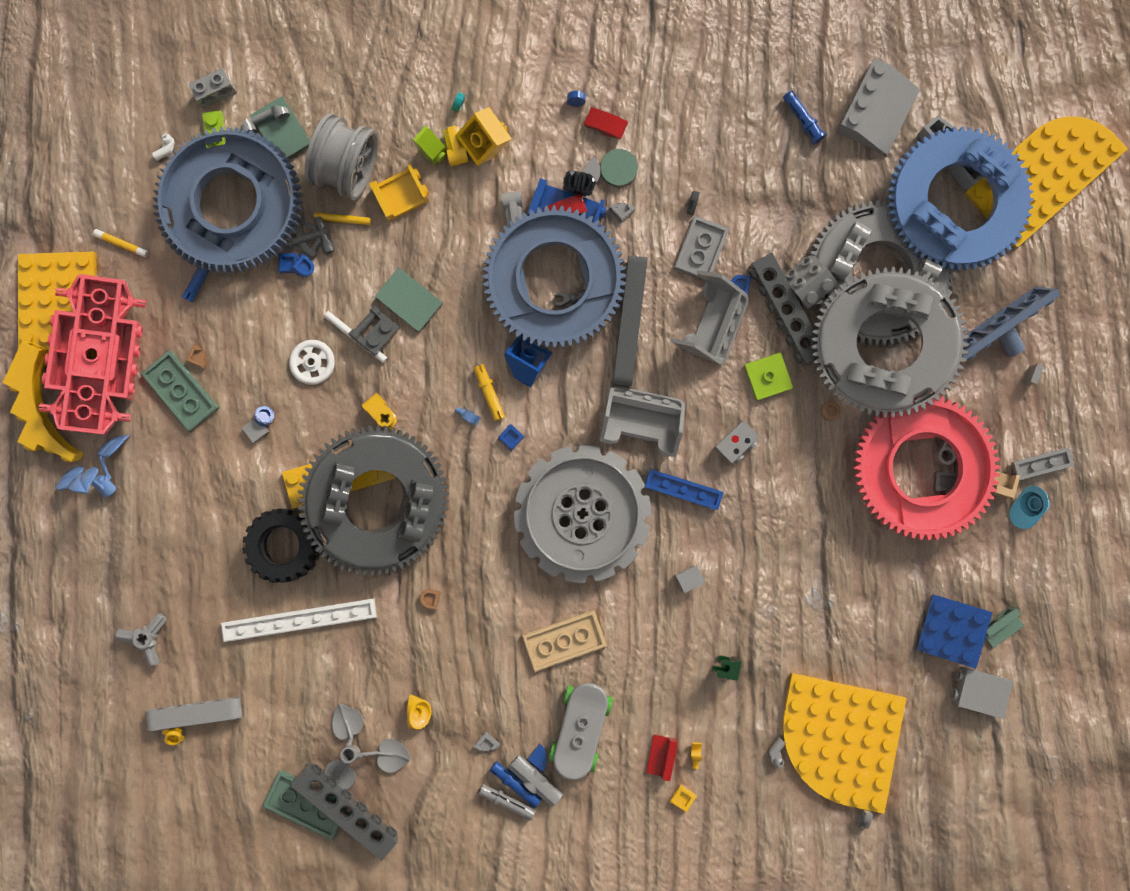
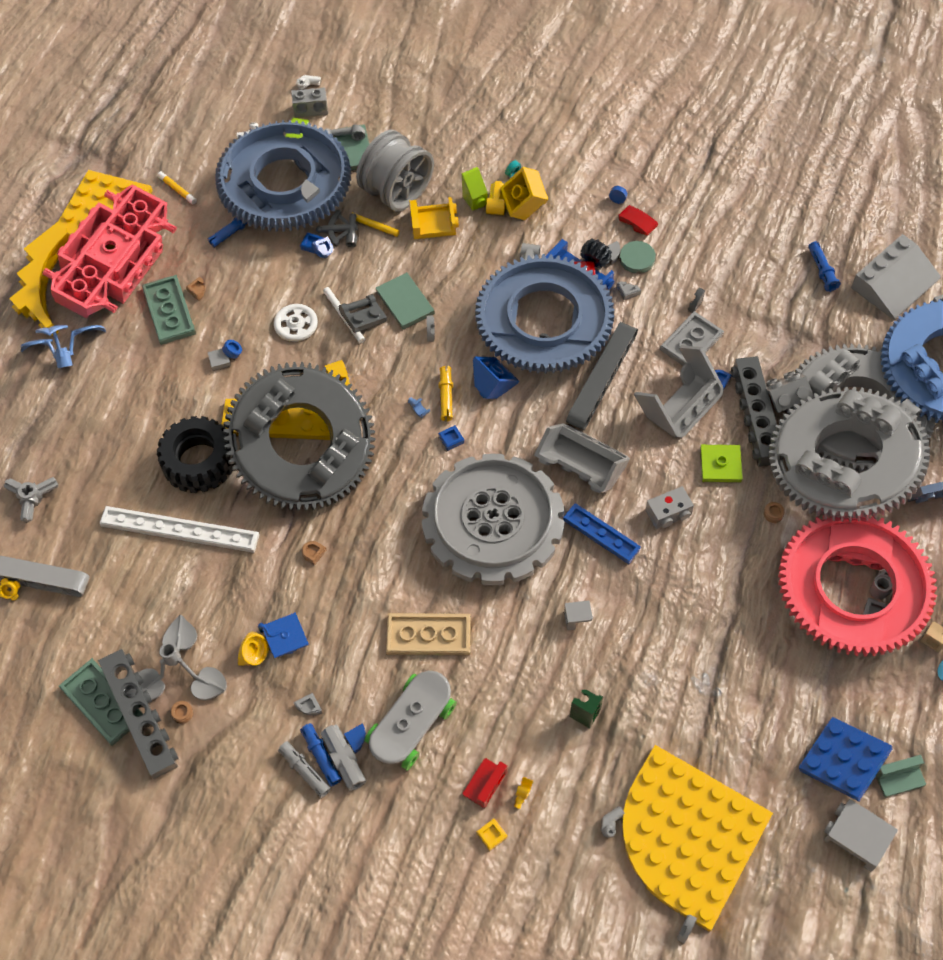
camera: 20 degrees right, 25 degrees down
none -> medium nougat tile [170,701,193,724]
none -> blue hat [258,613,309,659]
none -> white arm [296,75,321,89]
none -> light grey tile [301,180,320,203]
none -> light grey tile [426,316,435,342]

